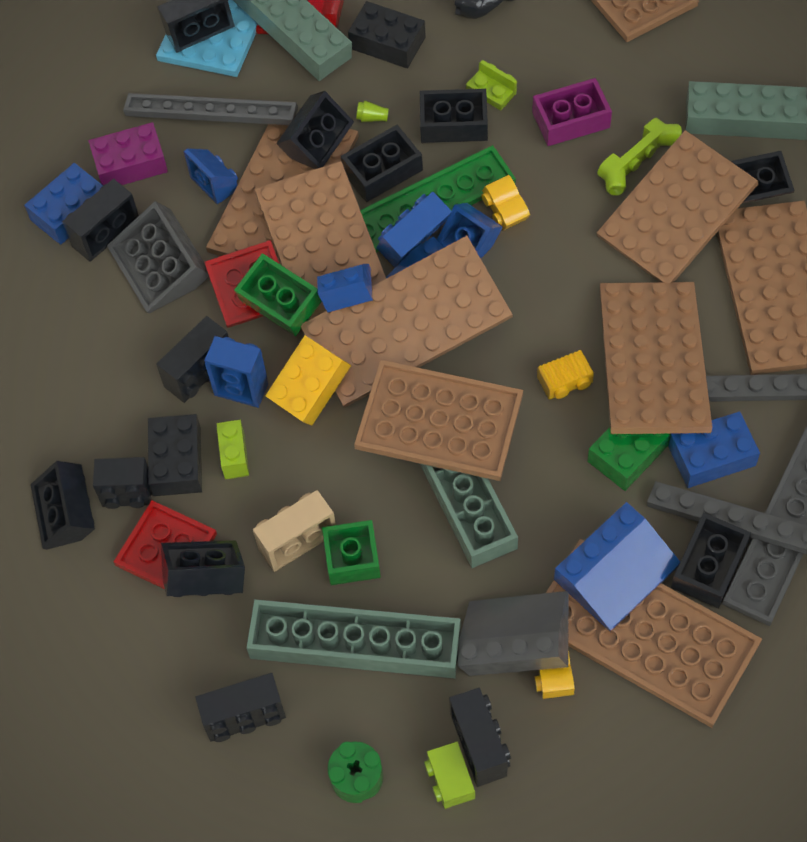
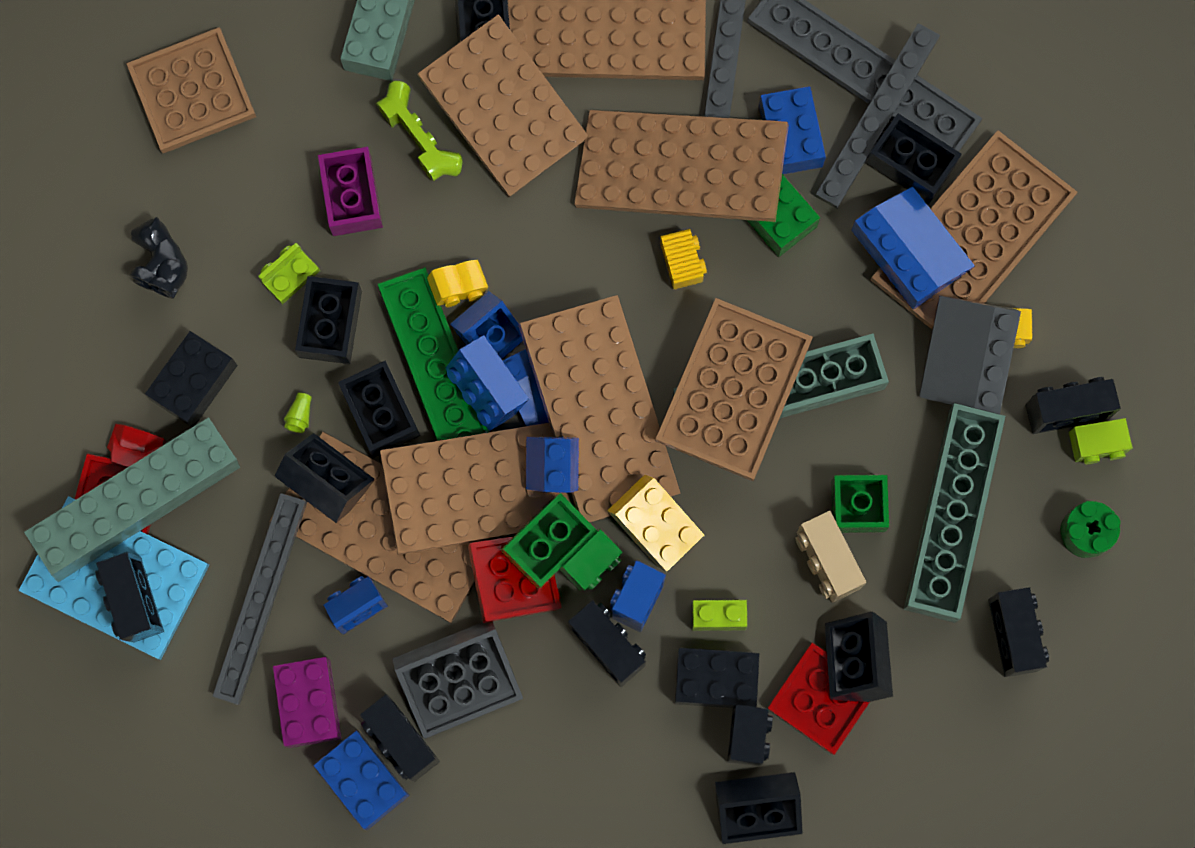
camera: 85 degrees left, 15 degrees up
none -> green brick [559,529,623,590]

